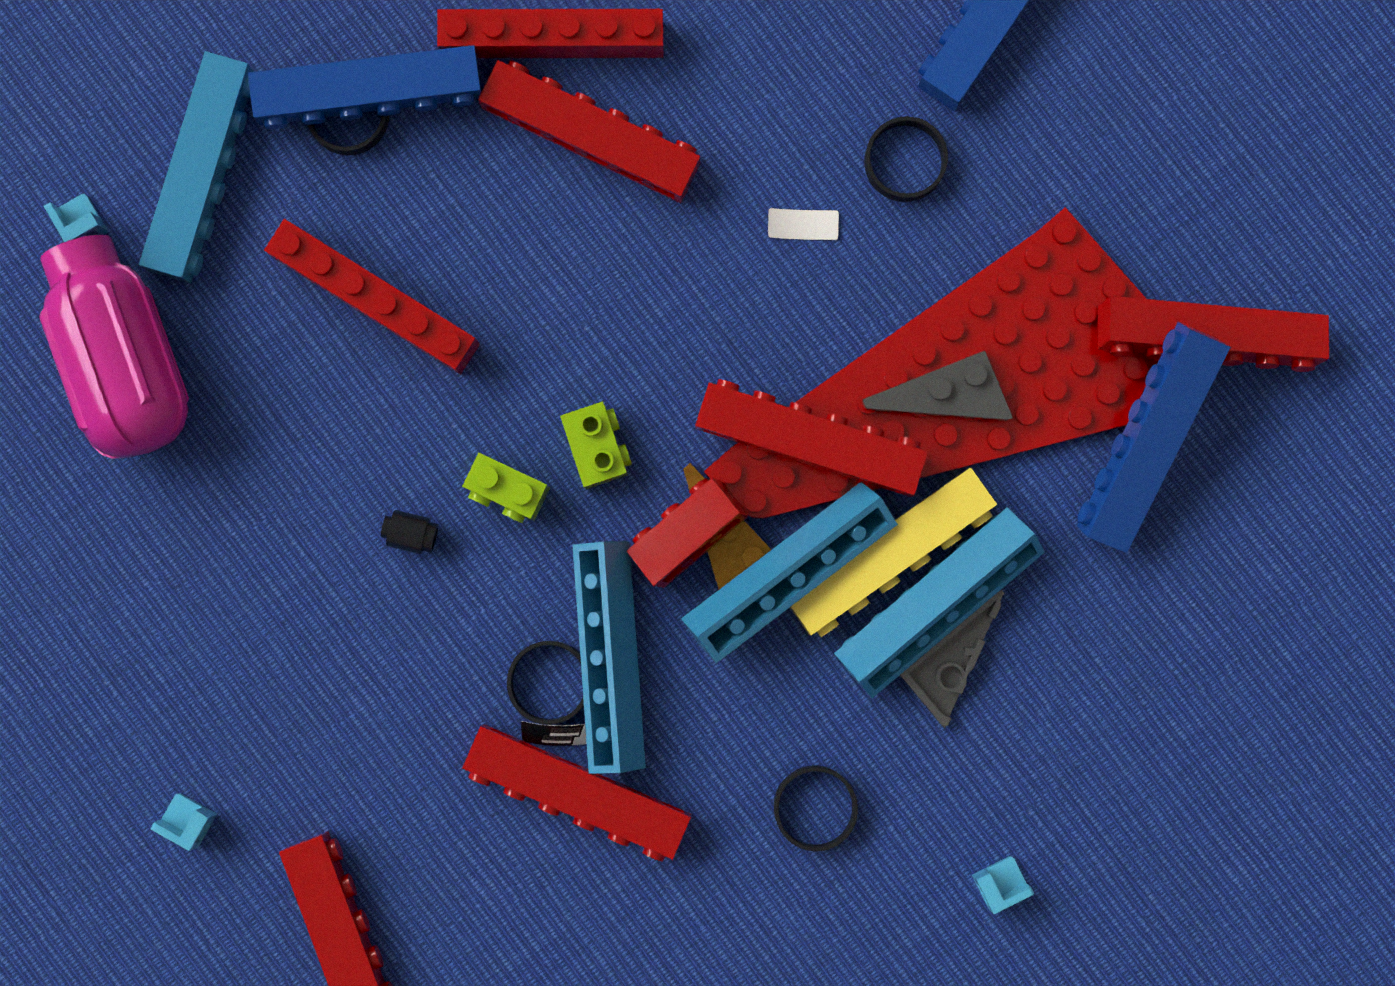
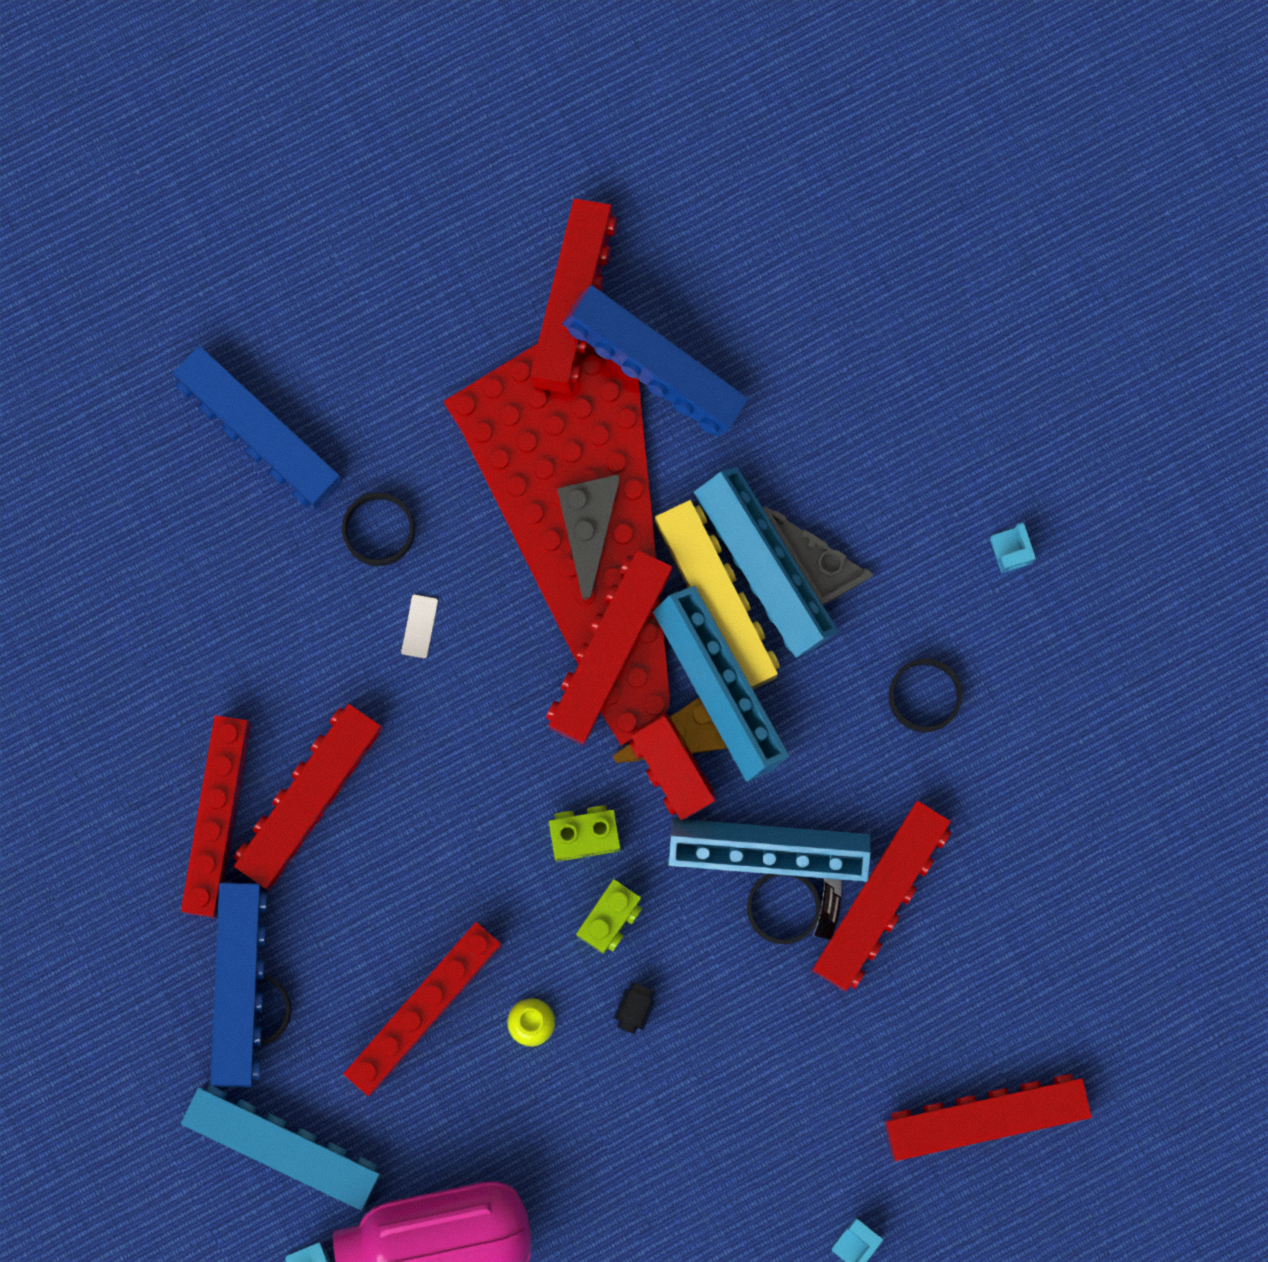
camera: 80 degrees left, 5 degrees down
none -> neon yellow piece [507,998,555,1047]

